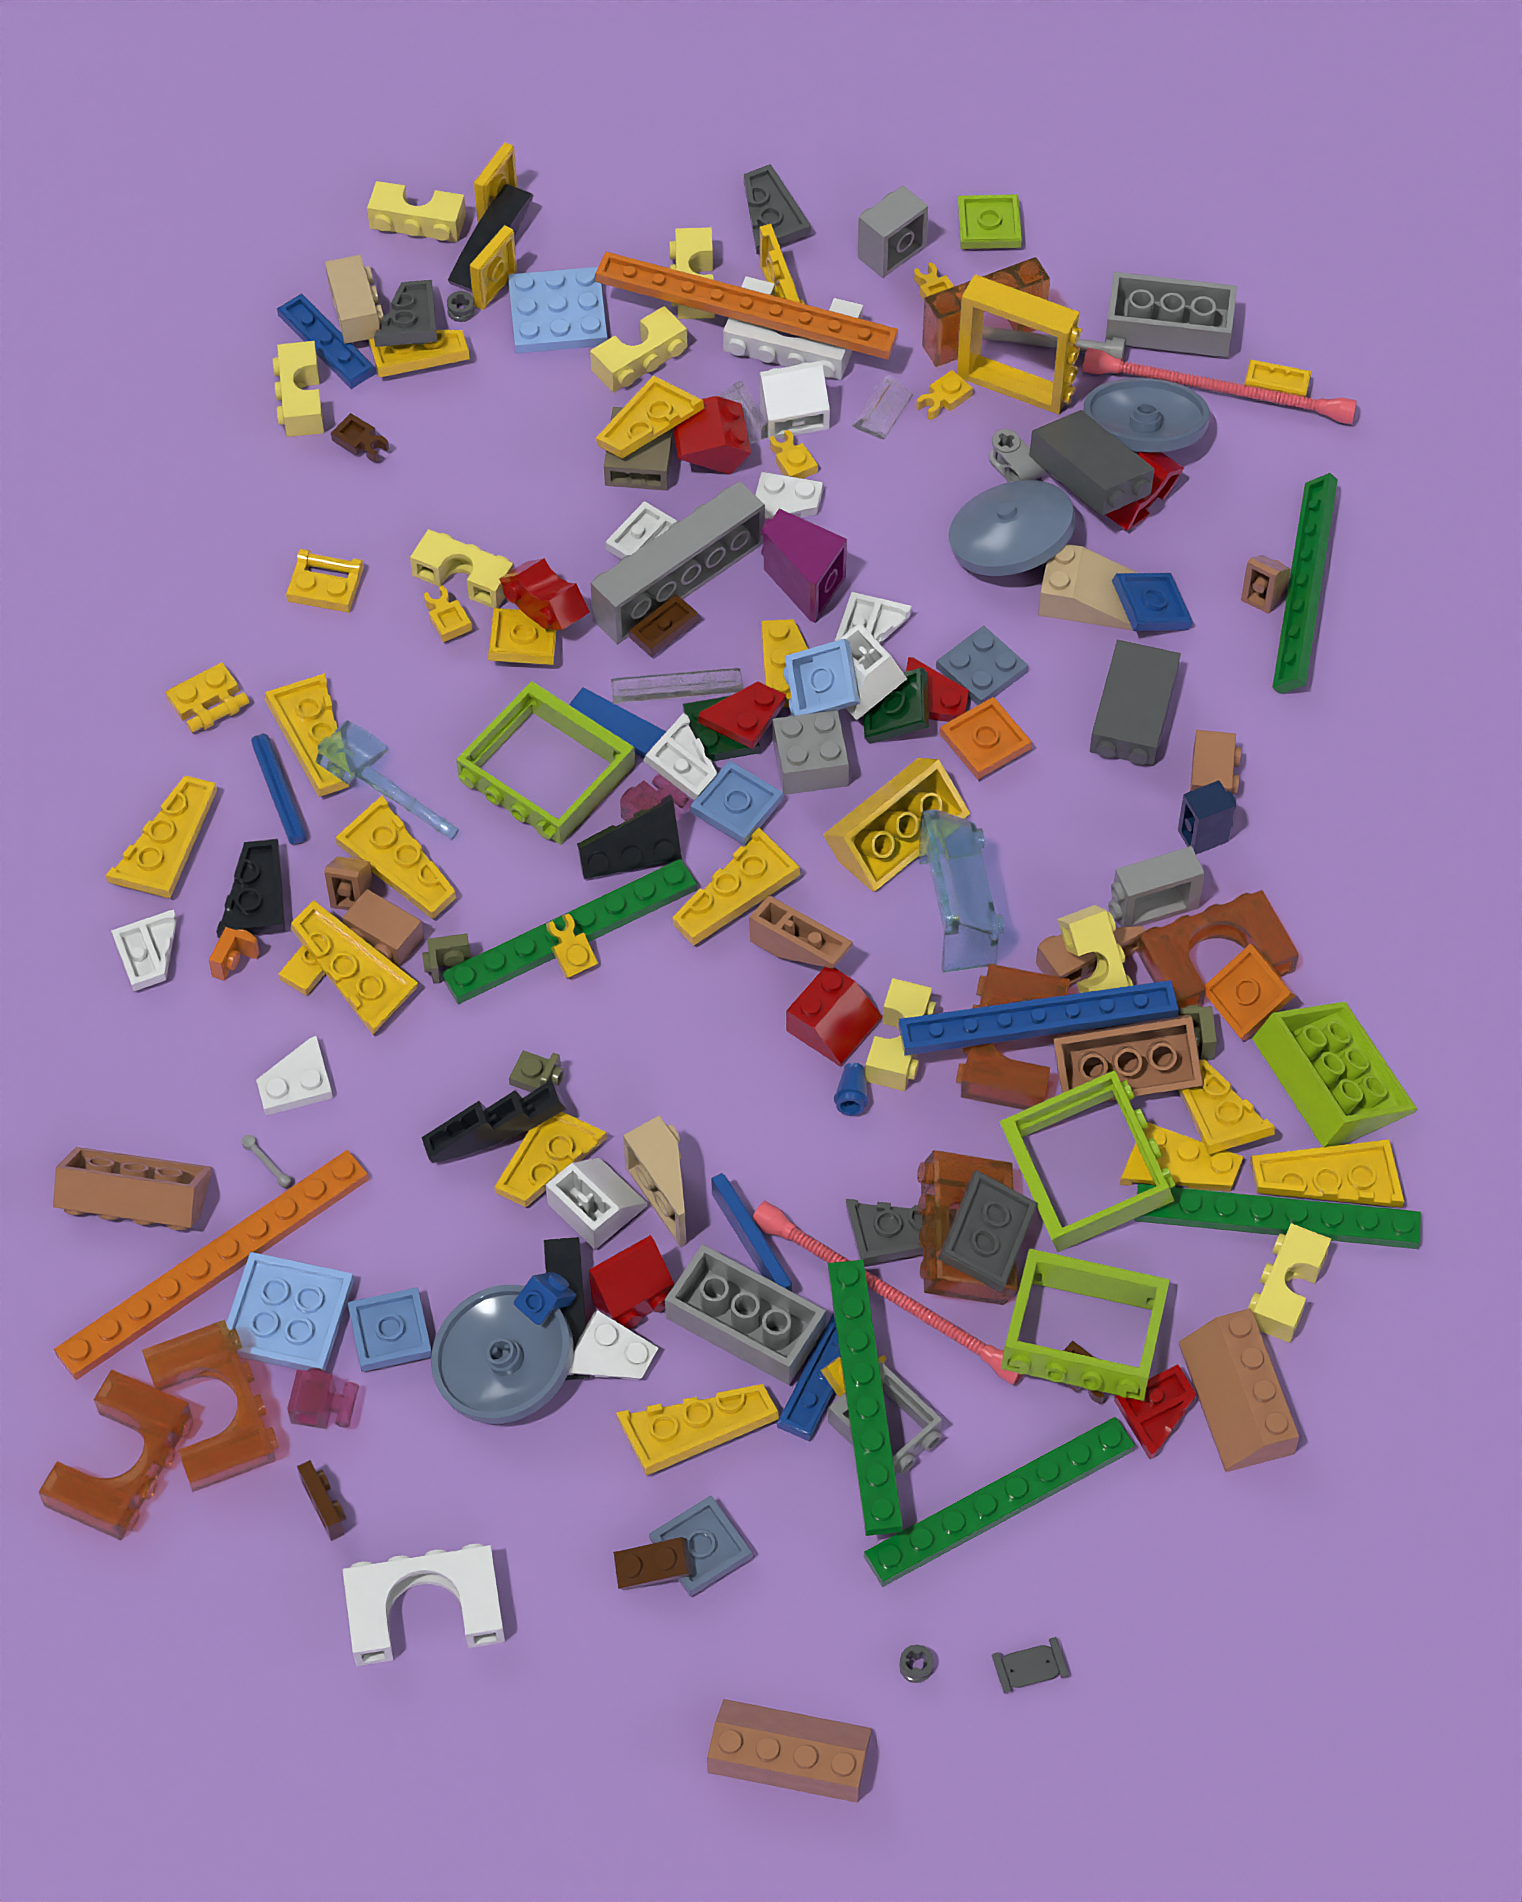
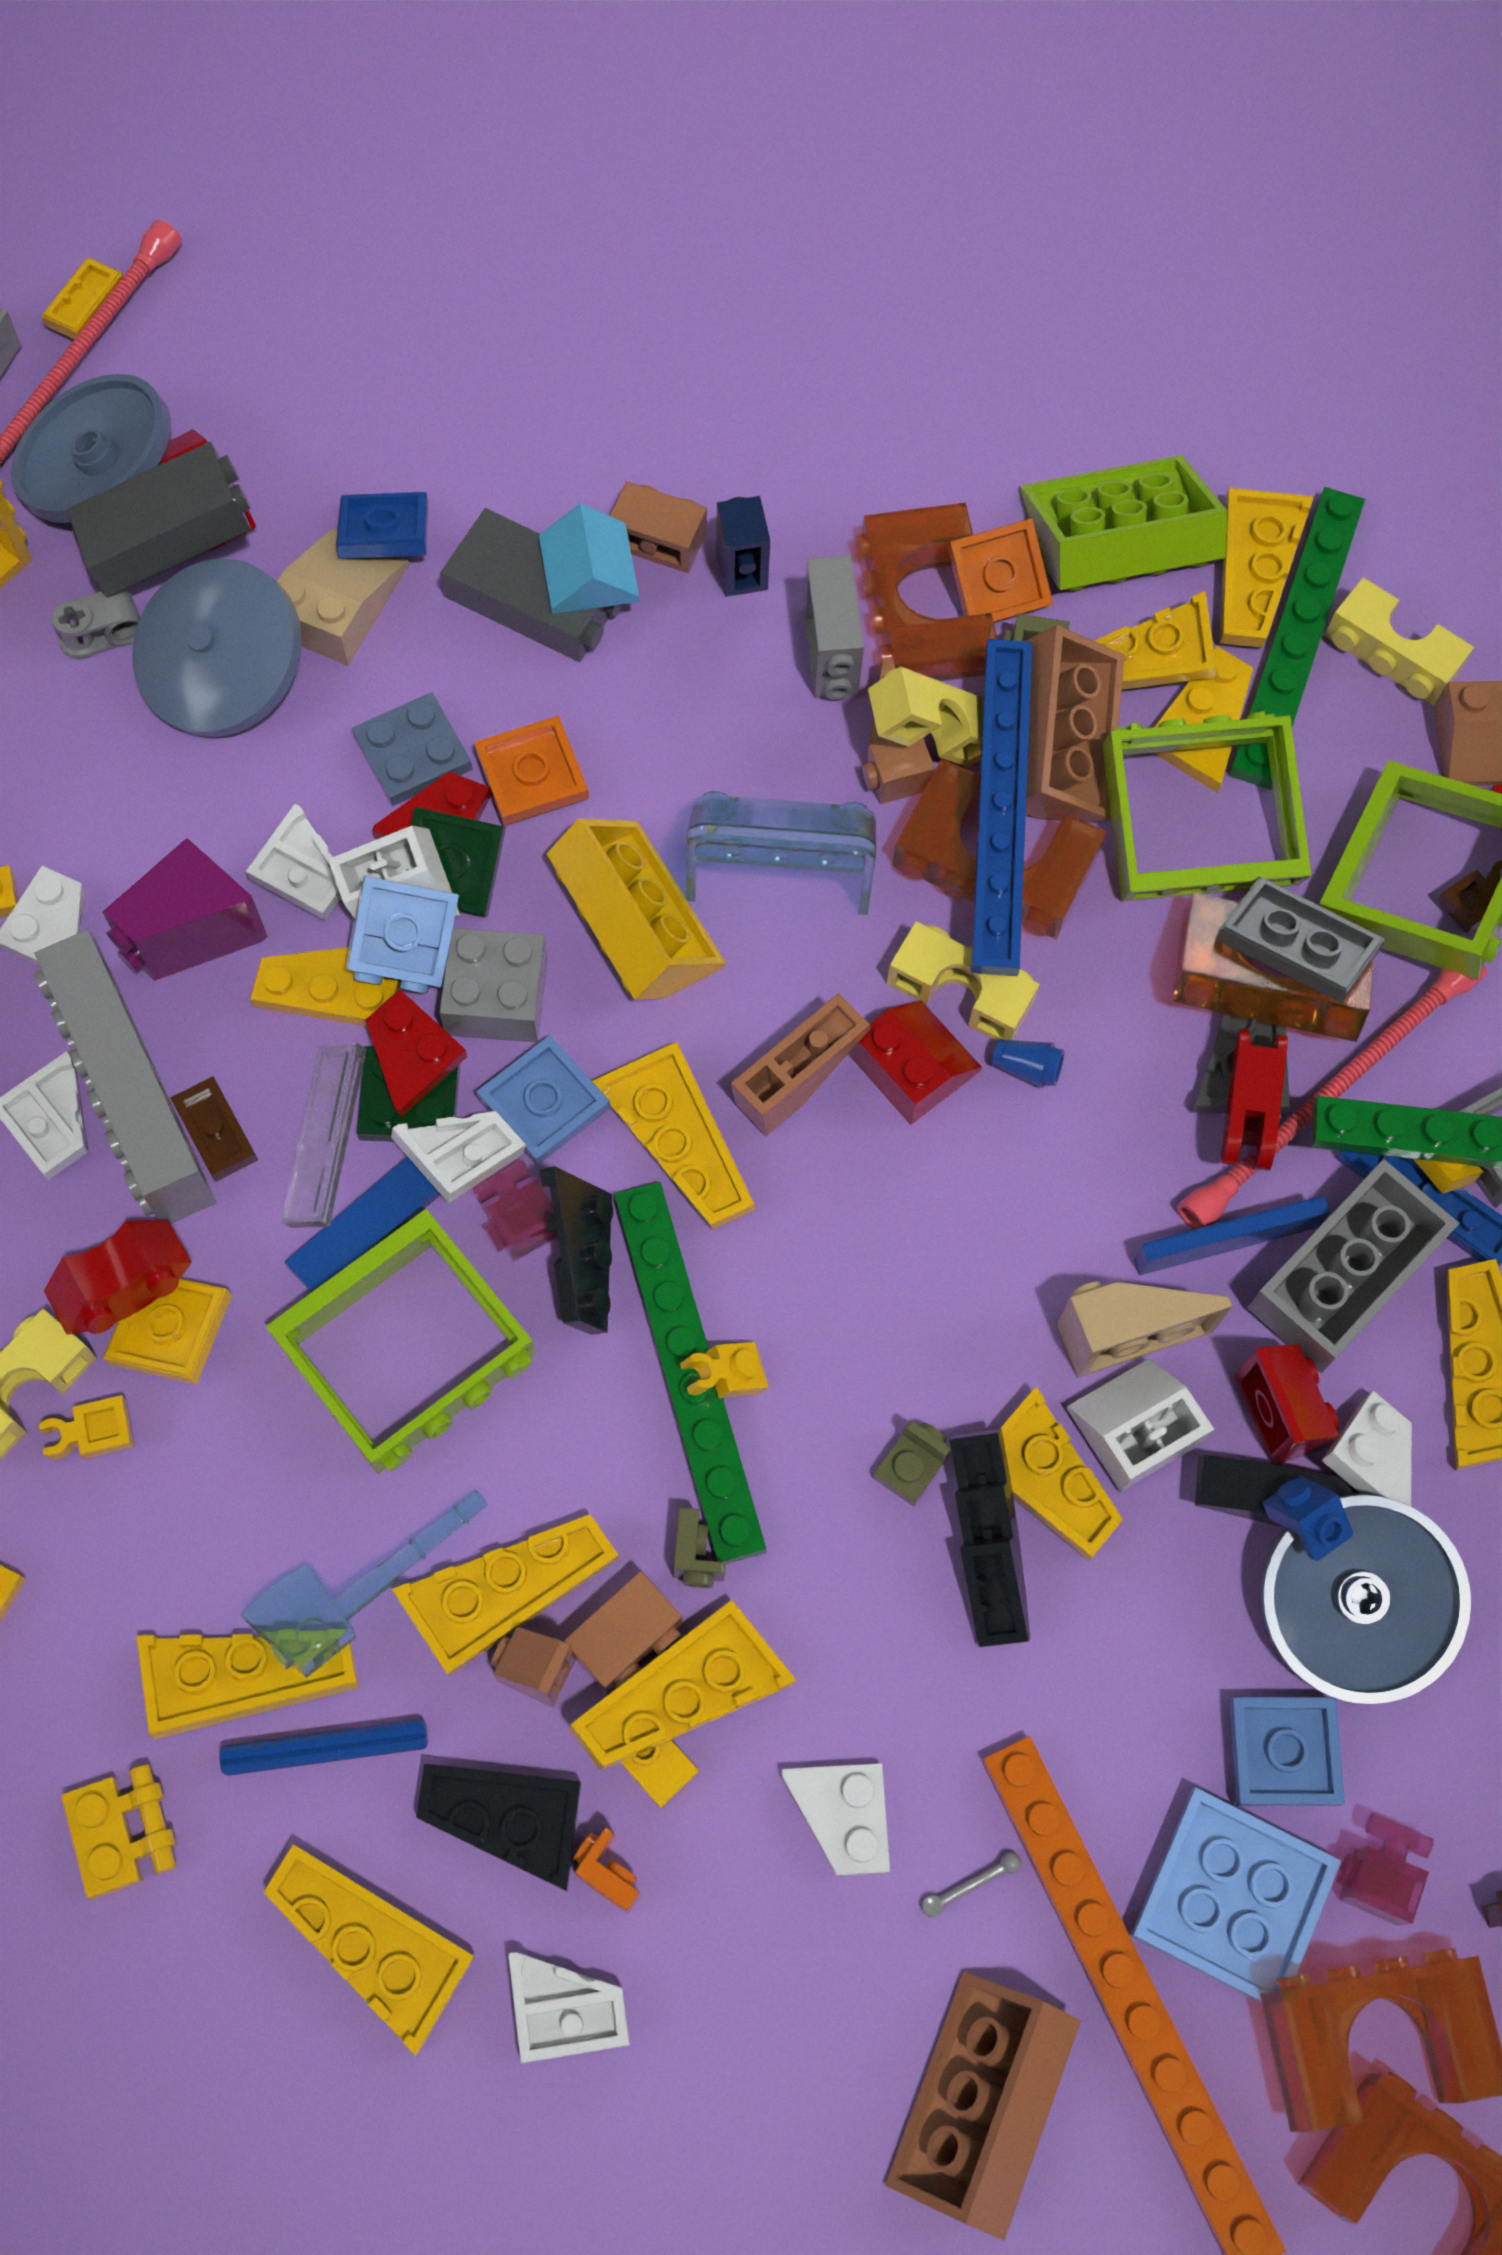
camera: 80 degrees left, 10 degrees up
nougat slope [1241,555,1291,614] -> none
green plate [1272,473,1338,694] -> none
none -> medium azure slope [539,503,640,614]
none -> red piece [1221,1028,1288,1171]

